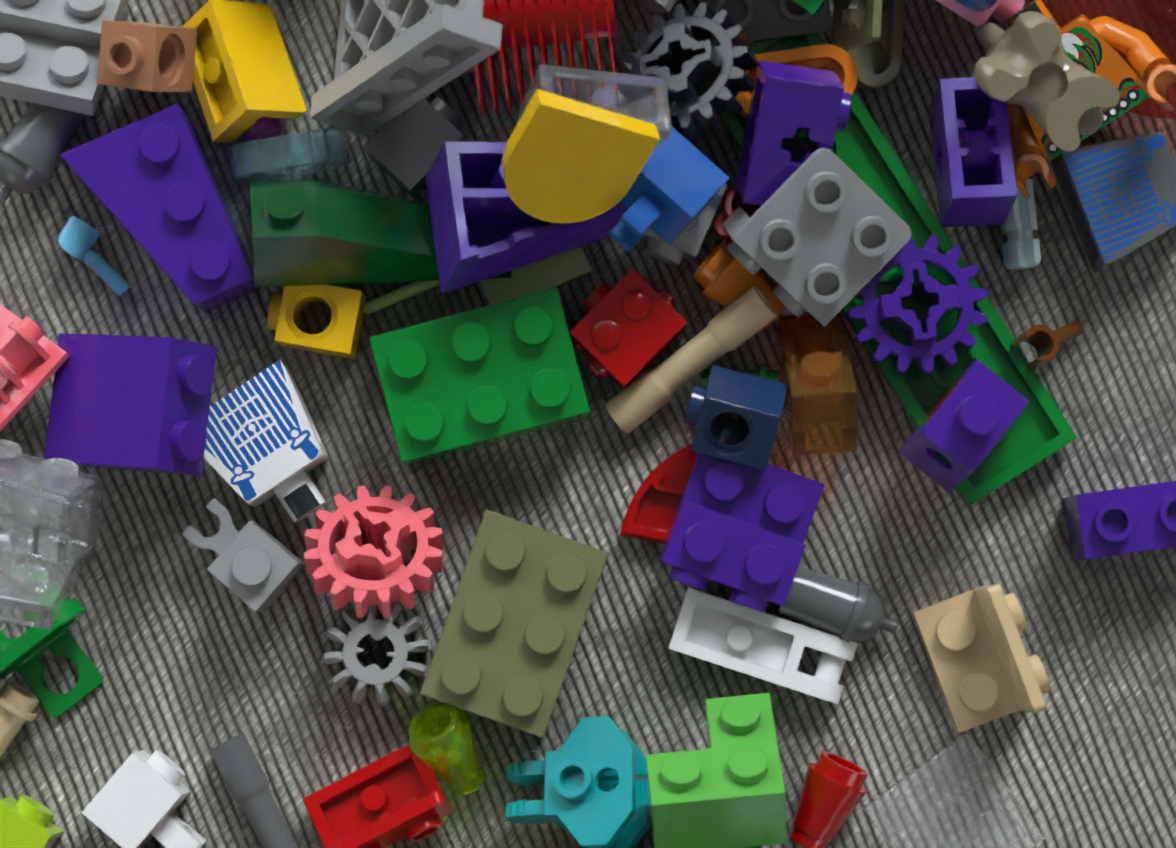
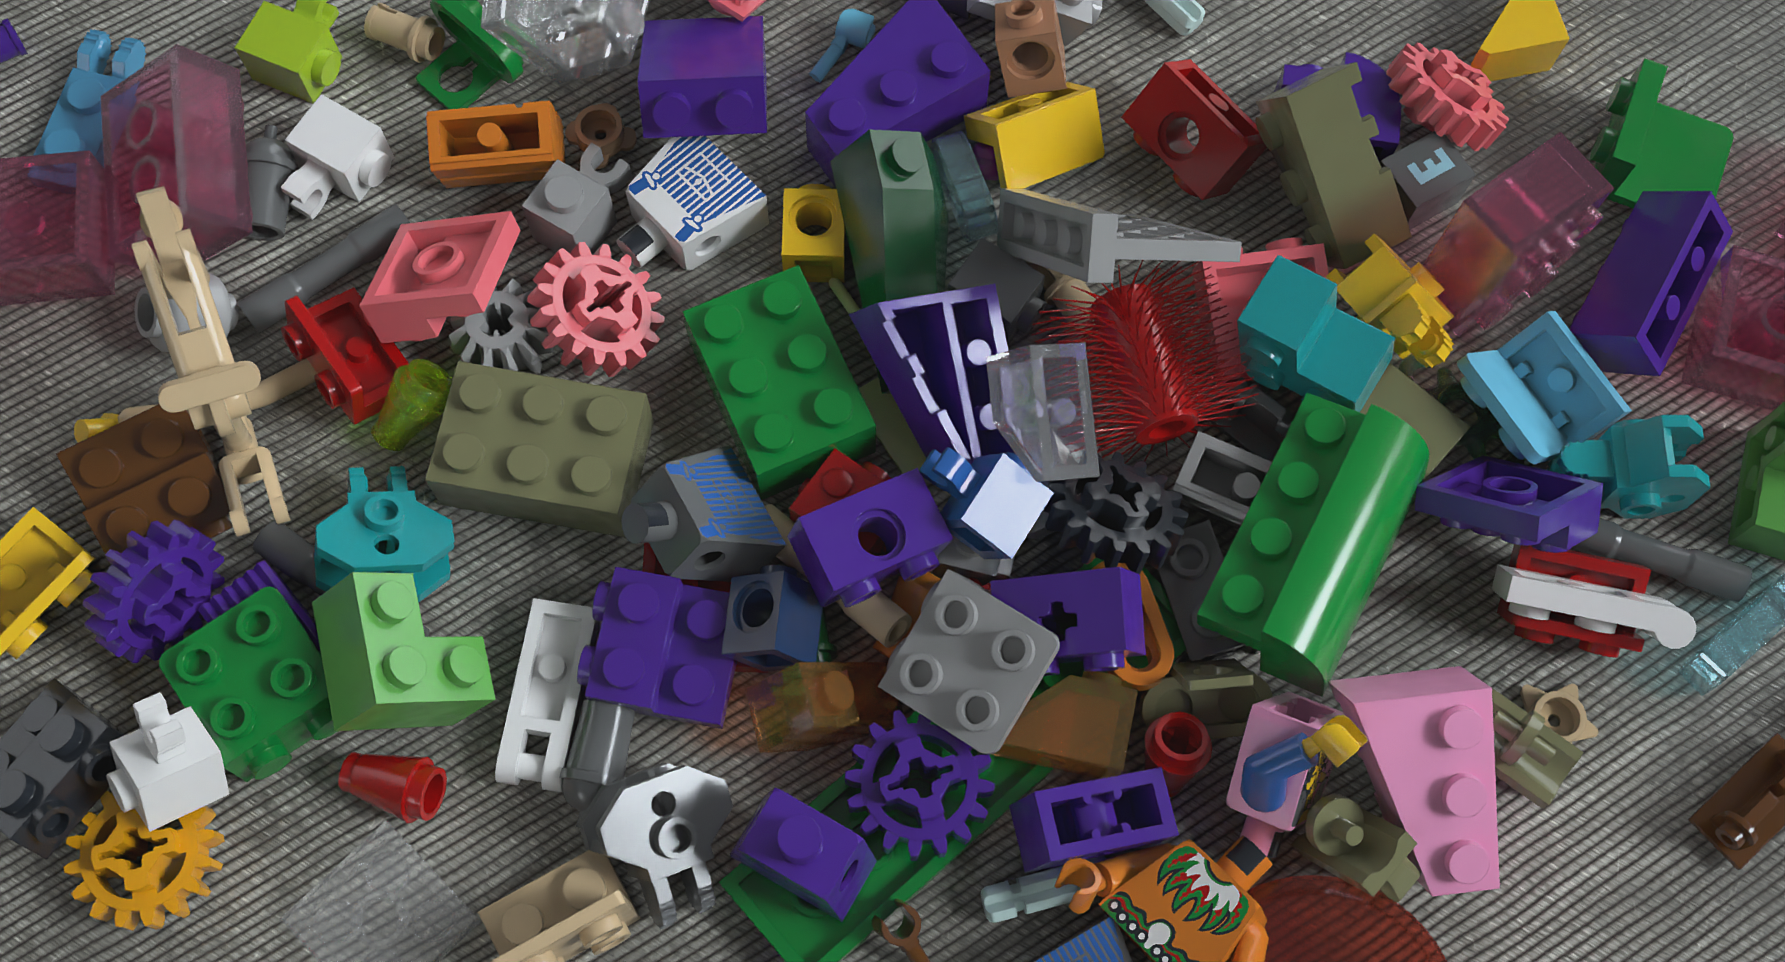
camera: 75 degrees right, 15 degrees down
yellow tile [502,89,660,223] -> none
dark tan animal [972,11,1120,153] -> none
none -> coral plate [359,211,521,343]
none -> orange brick [426,100,566,188]
none -> medium nougat plate [565,103,637,169]
none -> dark grey hinge [578,763,733,930]
none -> dark grey torso [621,446,786,582]
none -> dark purple brick [787,468,953,608]
none -> clear orange slope [991,671,1138,779]
none -> red cone [1144,712,1212,797]

